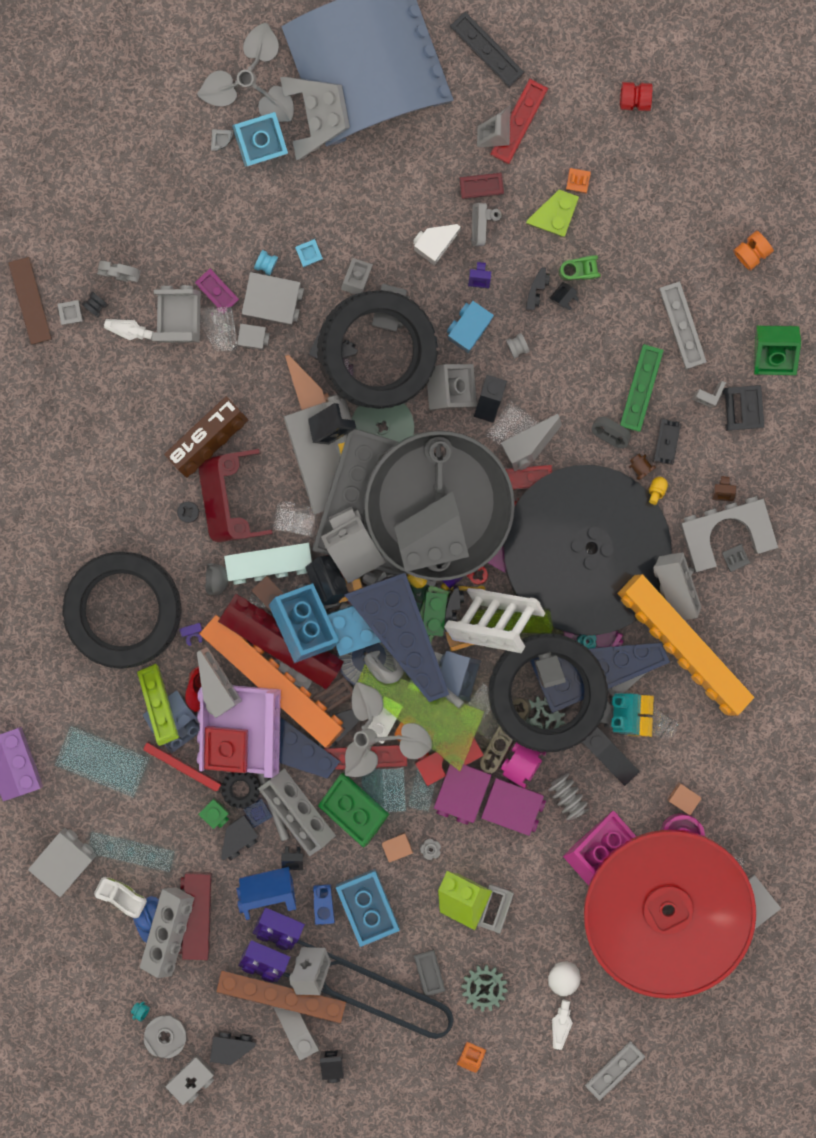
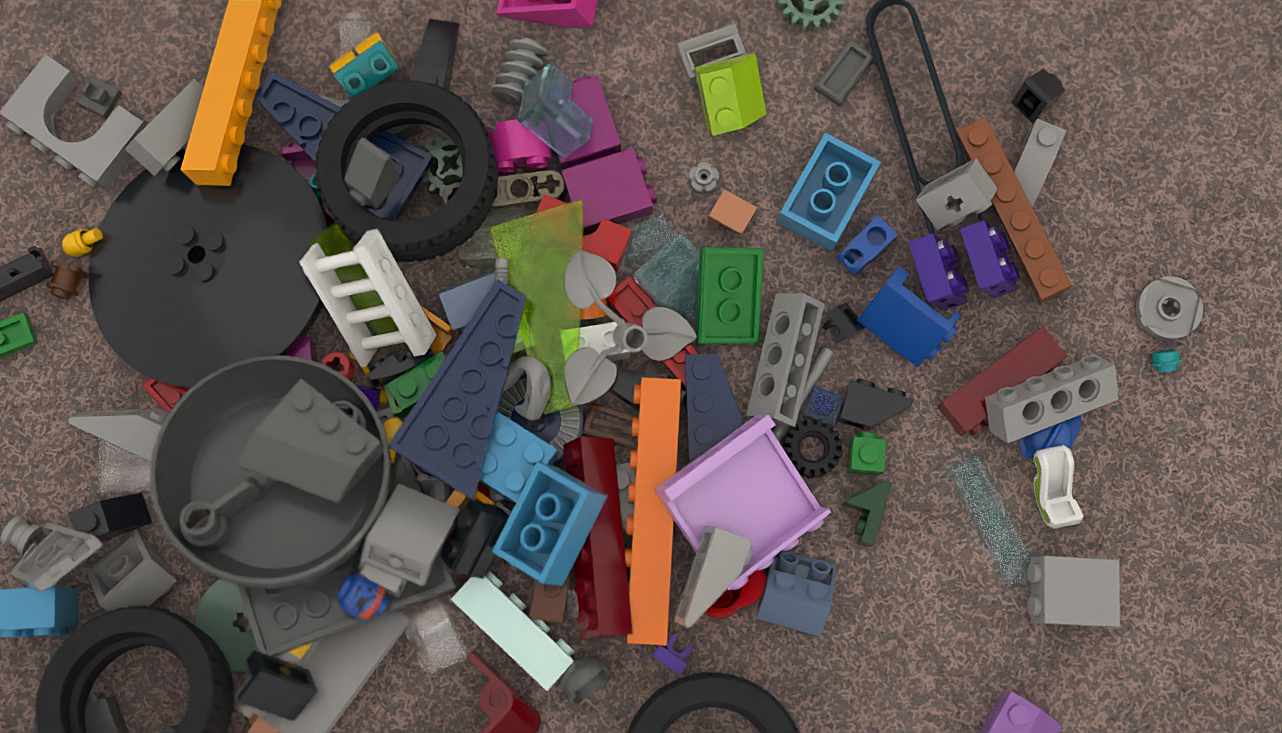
camera: 130 degrees left, 10 degrees down
clear light blue tile [55,726,150,797] -> none
lime tile [137,664,179,746] -> none
red tile [143,741,222,791] -> none
light grey brick [165,1054,215,1105] -> none
red tile [204,726,248,773] -> none
black slope [210,1031,257,1065] -> none
dark grey beam [591,417,631,449] -> none
reddish brown tile [712,476,736,501] -> none
none -> light grey wing [10,522,103,592]
none -> blue head [336,571,389,622]
none -> clear light blue panel [518,62,593,158]
none -> dark green slope [842,481,892,547]

